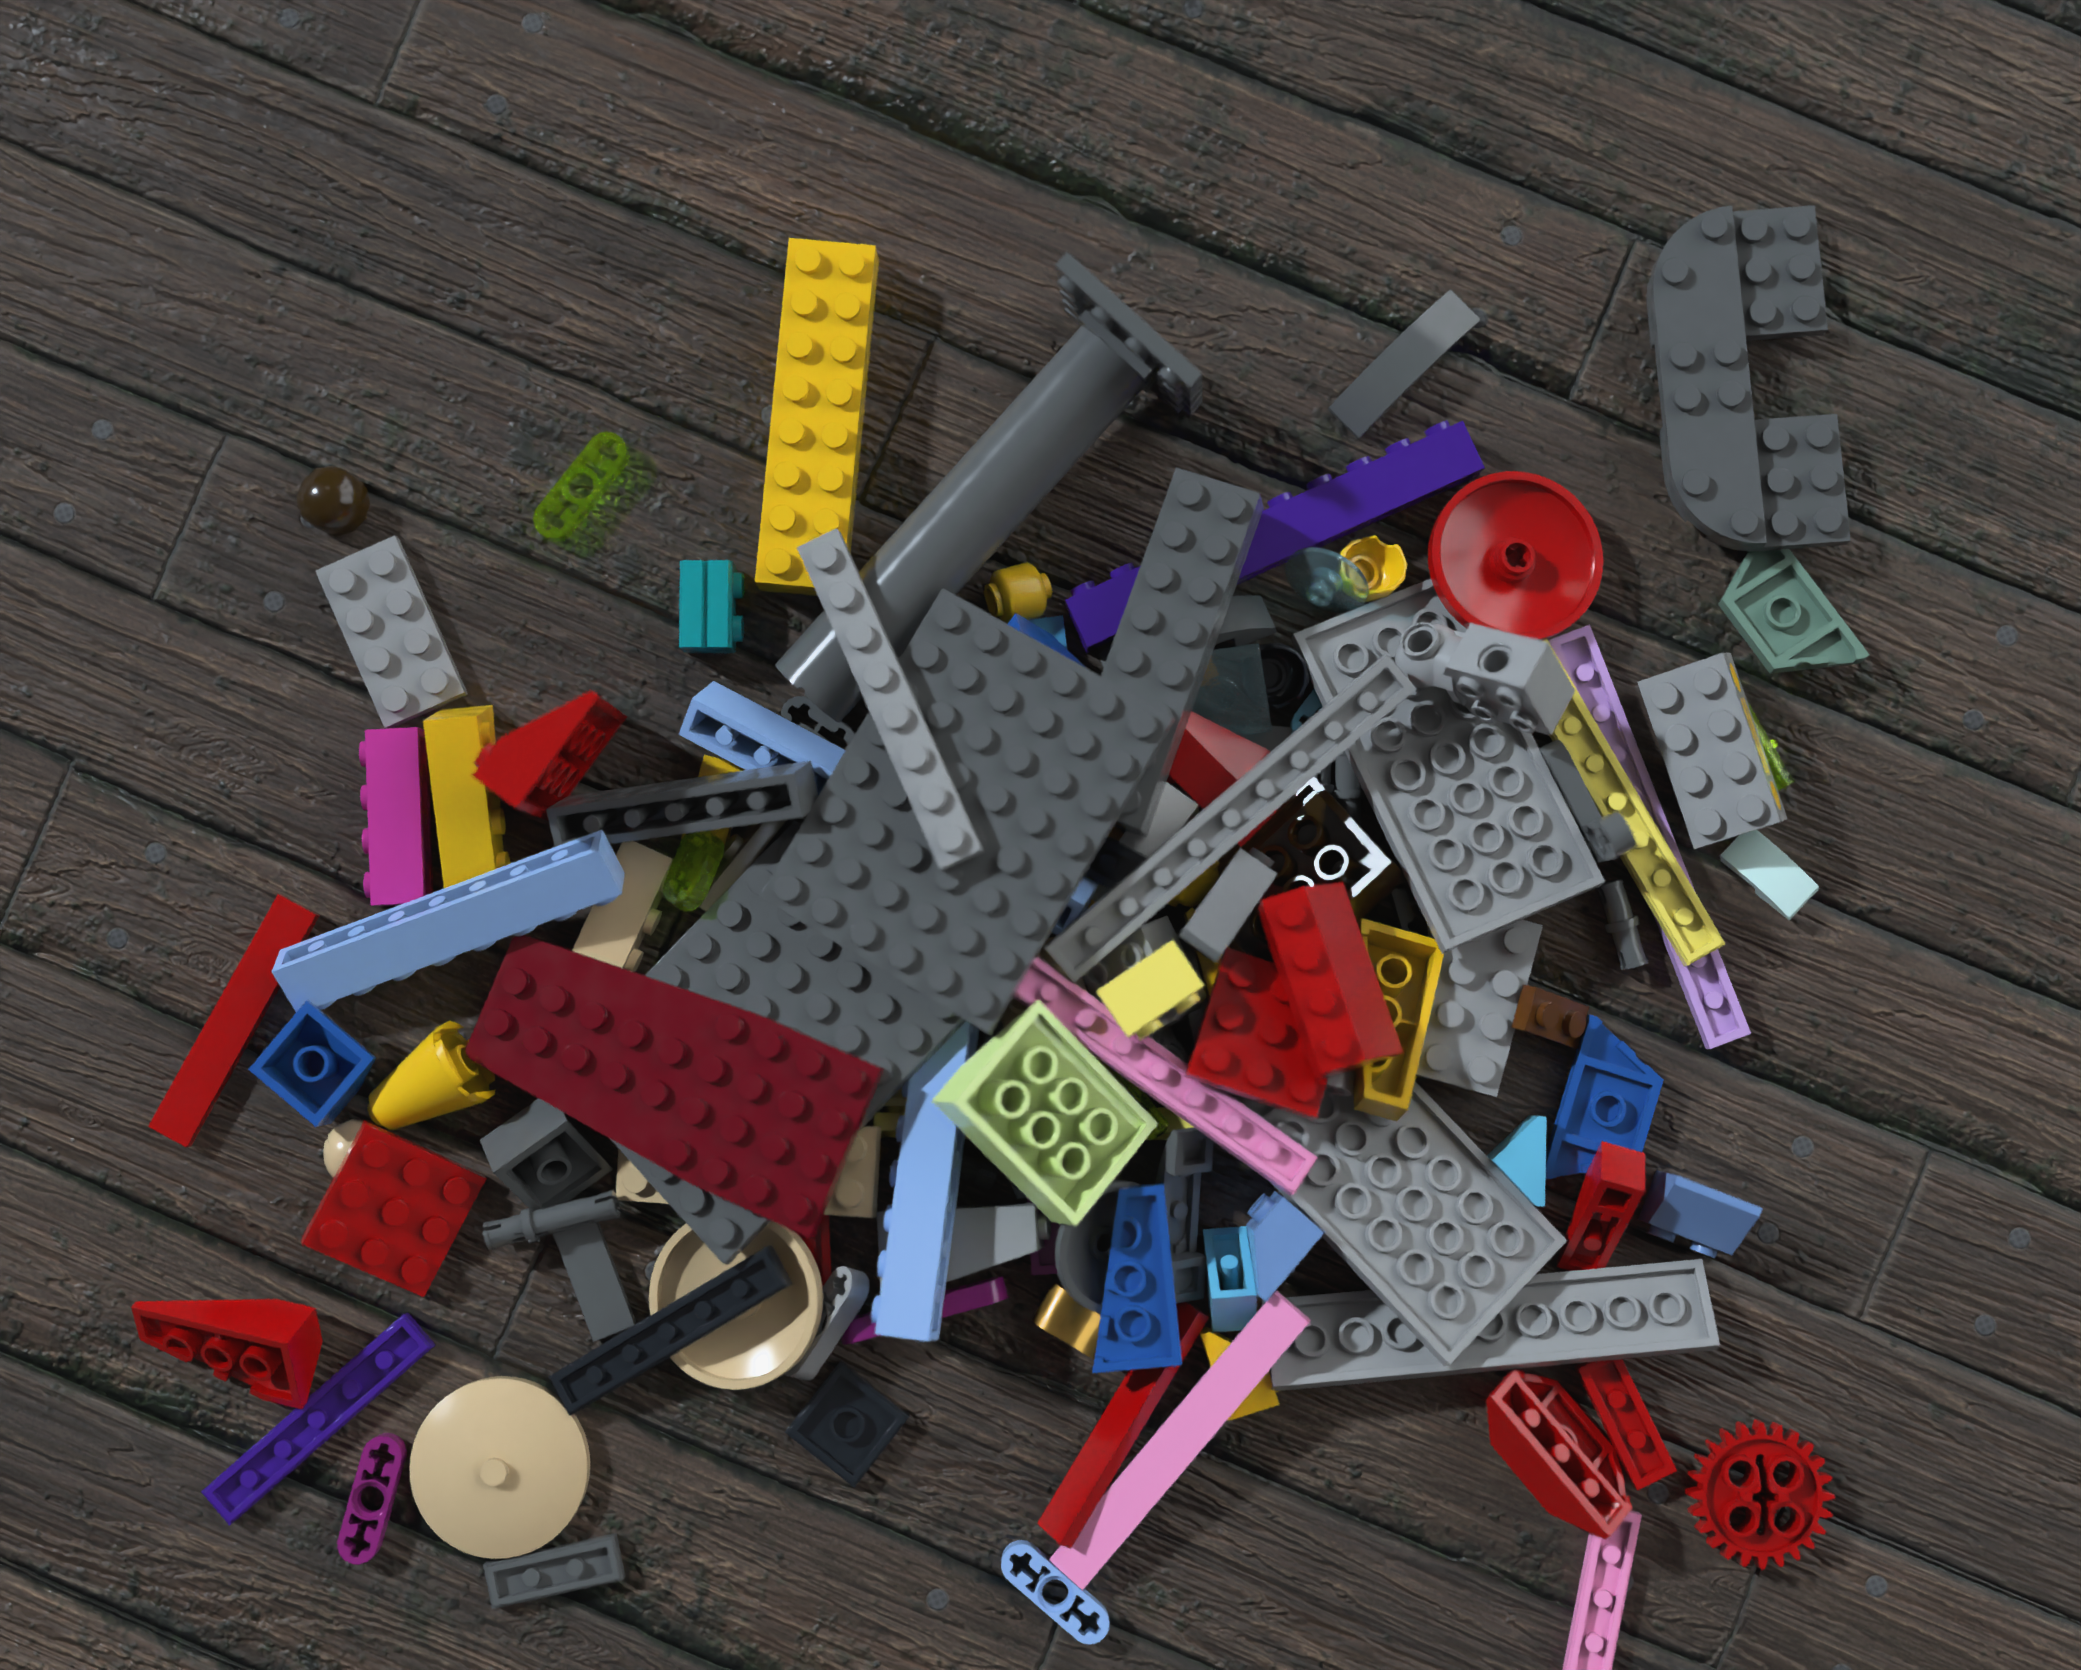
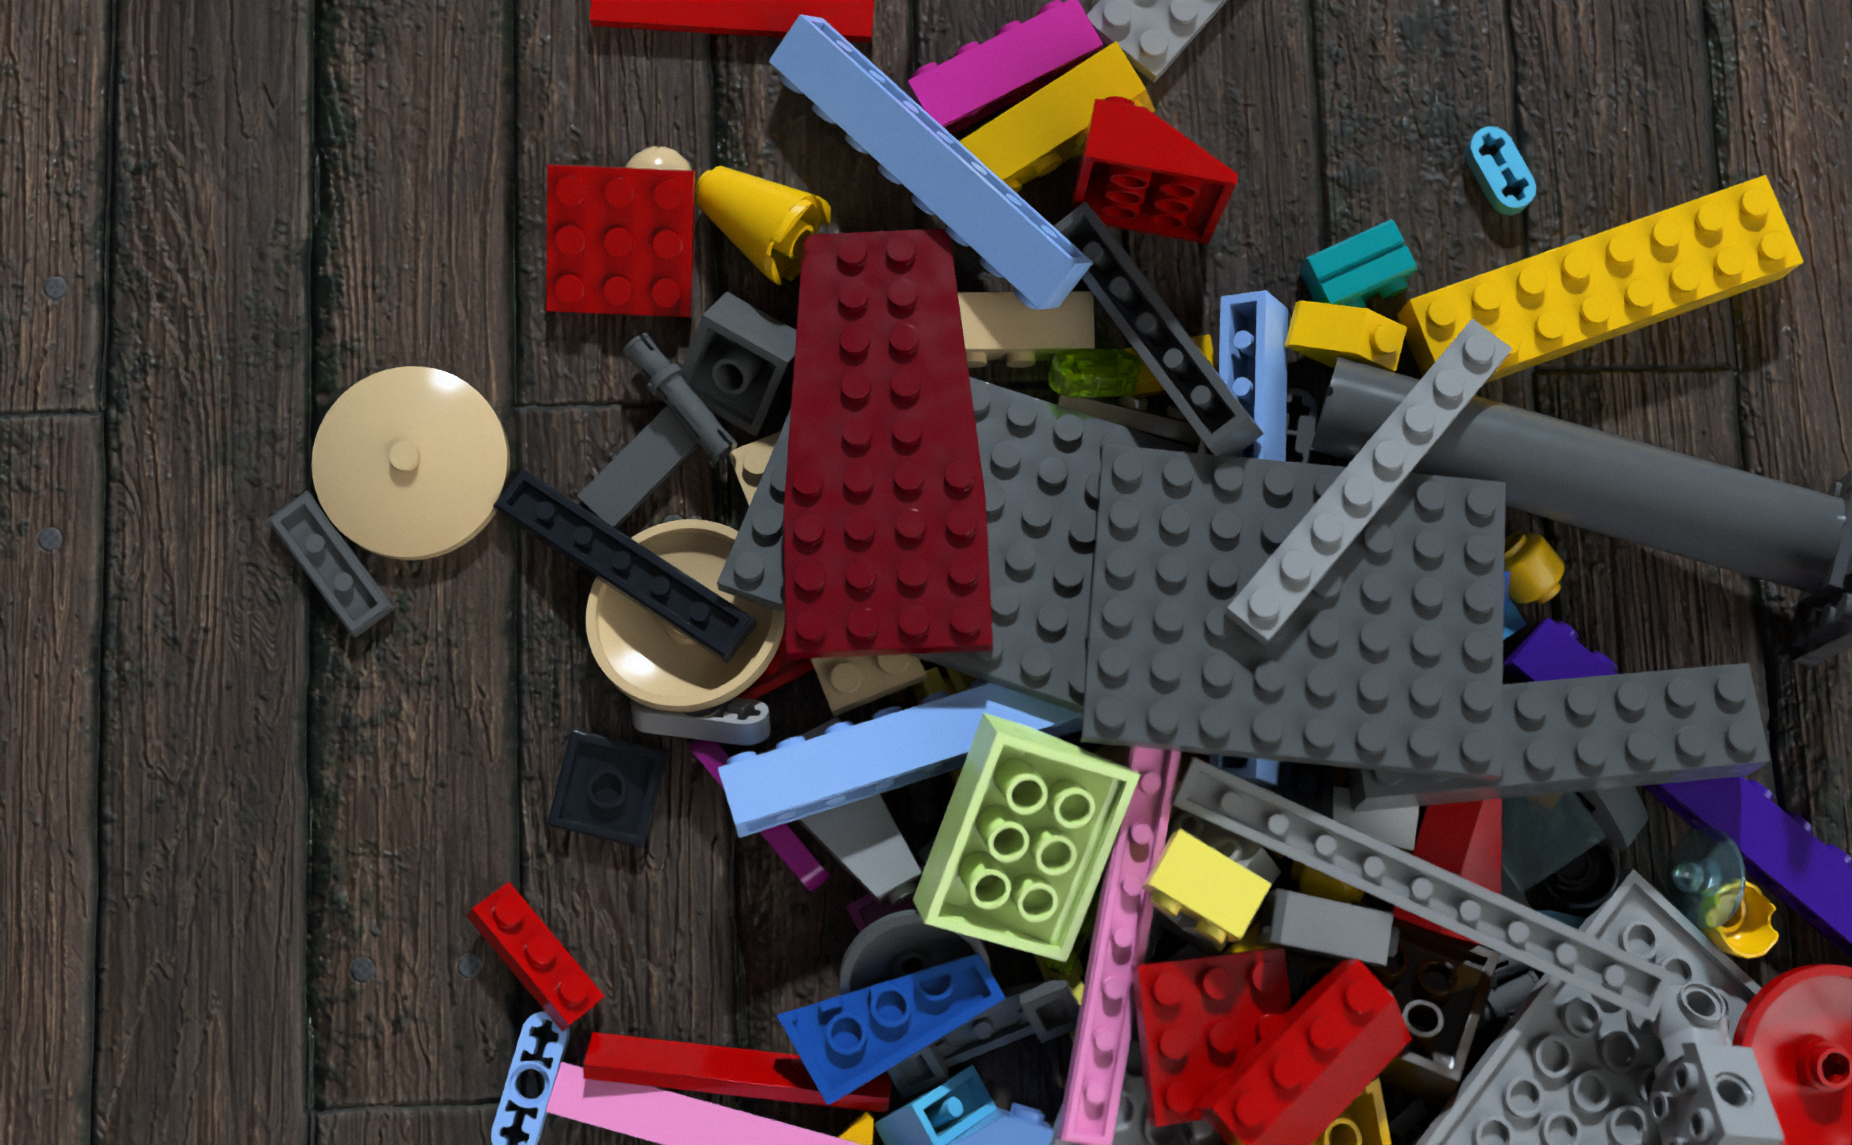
camera: 60 degrees right, 5 degrees down
red wedge [131,1299,323,1409] -> none
dark purple tile [201,1312,436,1526] -> none
blue slope [248,1001,376,1127] -> none
magenta beam [337,1433,407,1564] -> none
clear neon green beam [533,432,630,542] -> none
pearl gold axle [1032,1282,1101,1360] -> none
none -> red plate [466,882,605,1032]
none -> yellow slope [1284,300,1407,372]
none -> medium azure beam [1465,126,1536,215]

